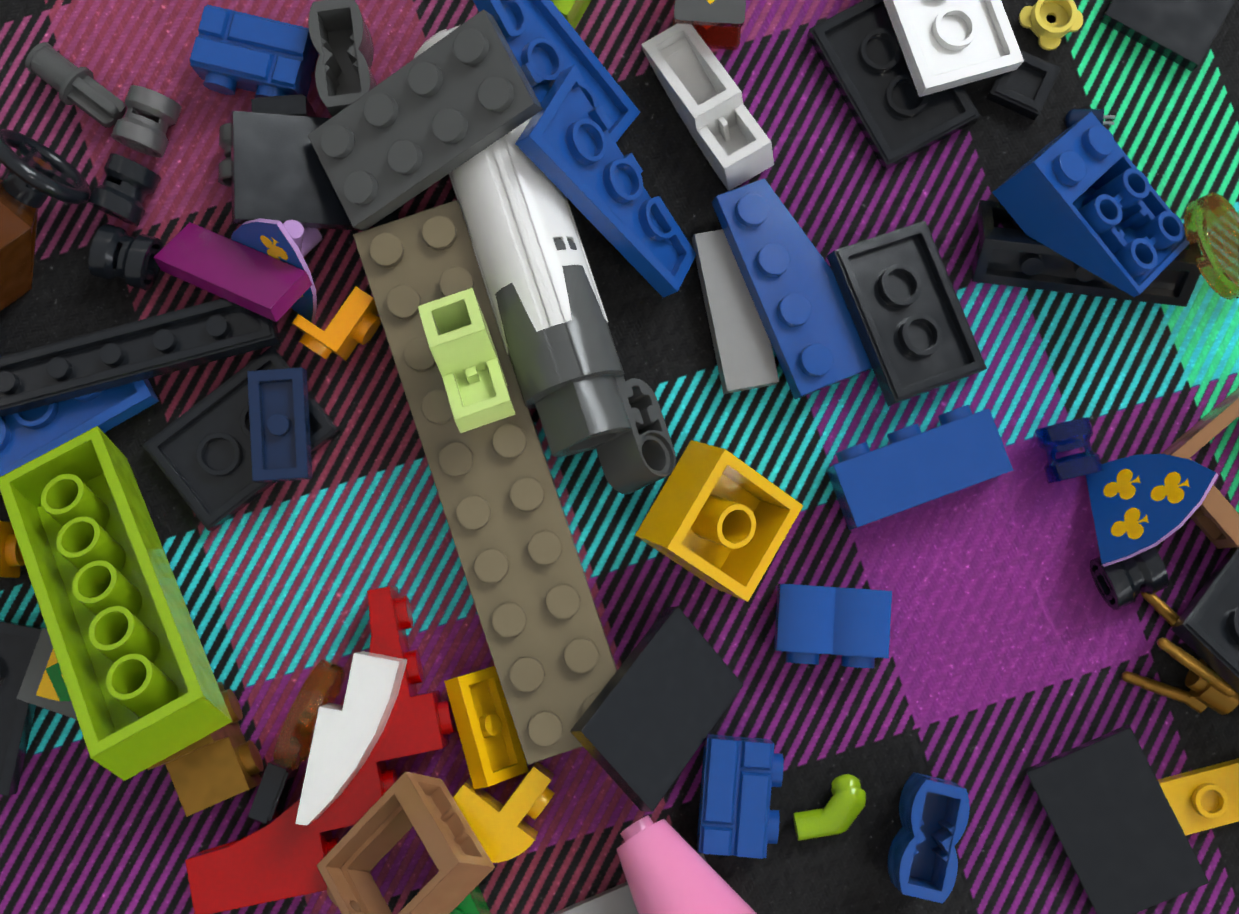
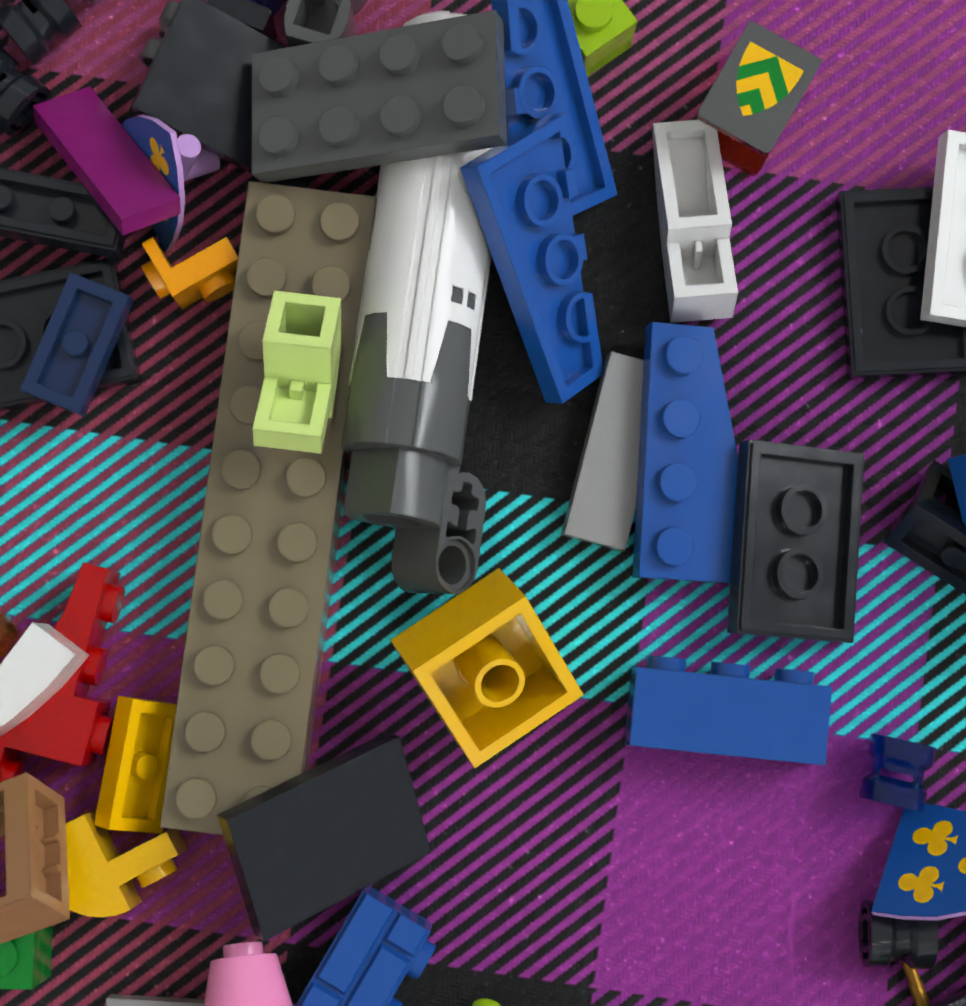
camera: 20 degrees right, 0 degrees up
blue brick [774,584,892,668] -> none

